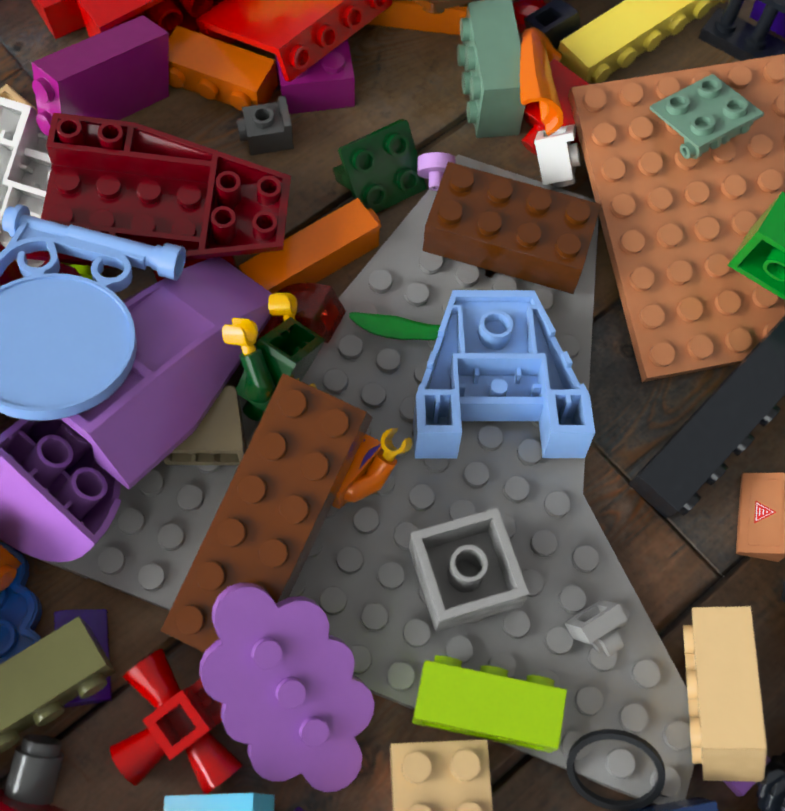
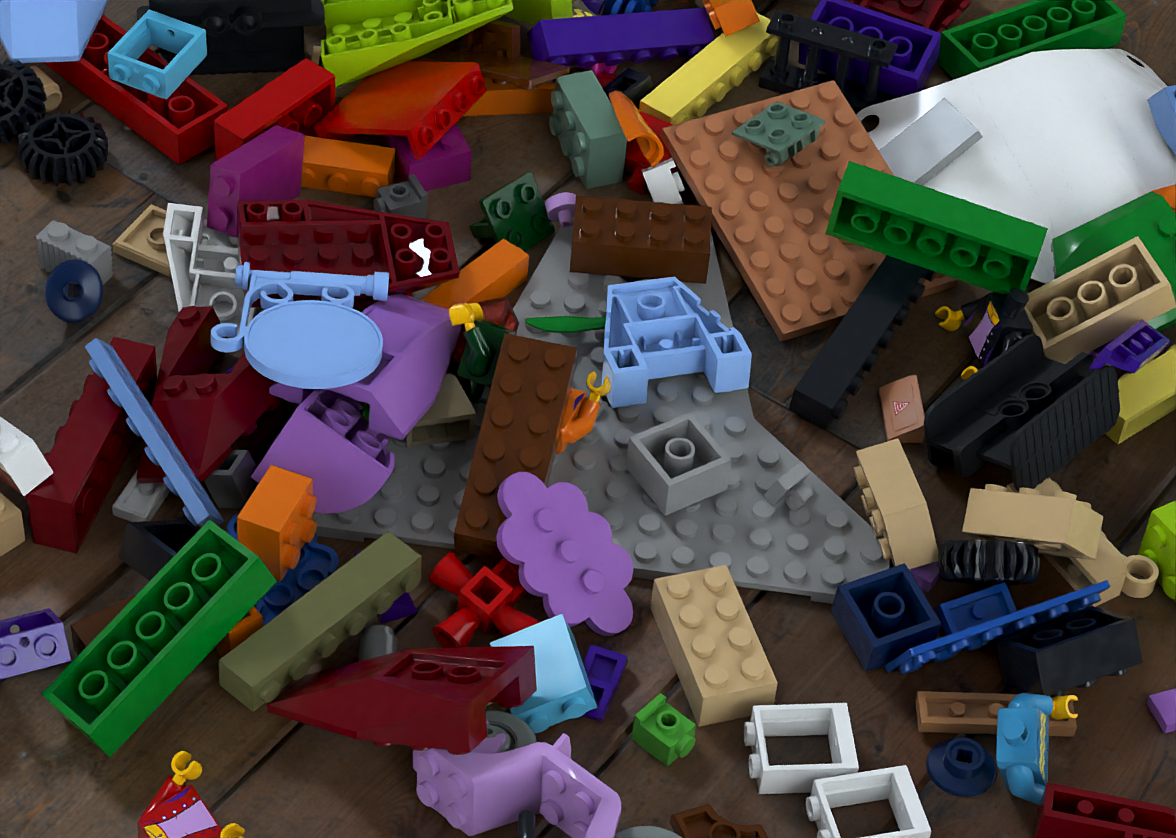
camera: 15 degrees left, 20 degrees down
lime brick [412,655,567,753] -> none
black piece [567,729,665,811] -> none

